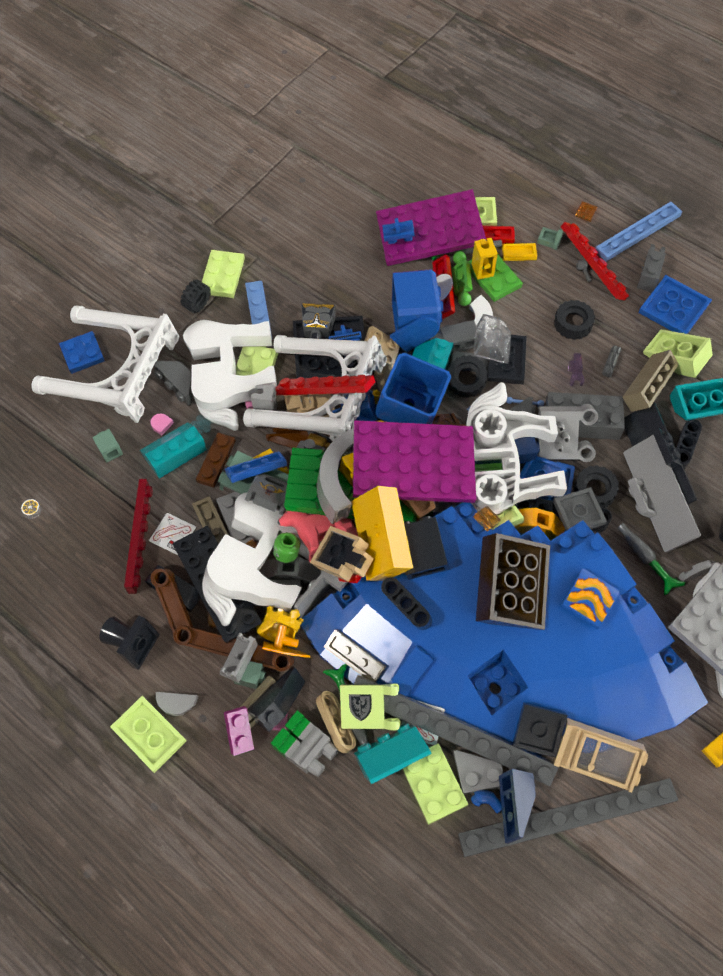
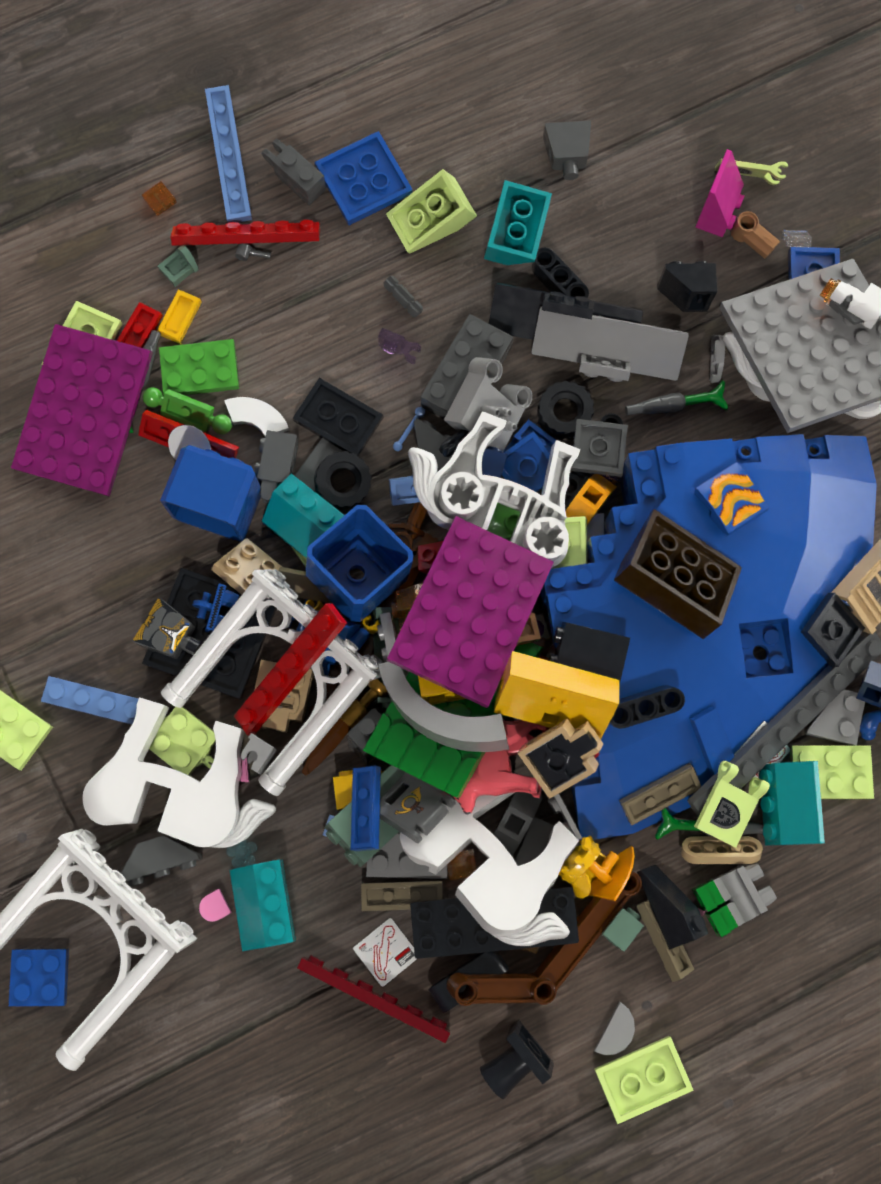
camera: 70 degrees left, 15 degrees up
clear tile [20,499,42,519] -> none
sand green brick [92,429,123,463] -> none
black tyre [180,279,211,314] -> none
reddish brown plate [196,433,236,488] -> none
light grey hinge [220,633,257,683] -> none
plate [224,706,254,756] -> none
bright green head [273,532,301,563] -> none
blue hips [382,218,415,244] -> none
blue window [390,316,439,352] -> none
yellow brick [472,238,498,280] -> none
clear slope [473,314,511,364] -> none
clear orange tile [473,506,501,532] -> none
black tyre [554,300,595,340] -> none
dark tan brick [622,350,679,412] -> none

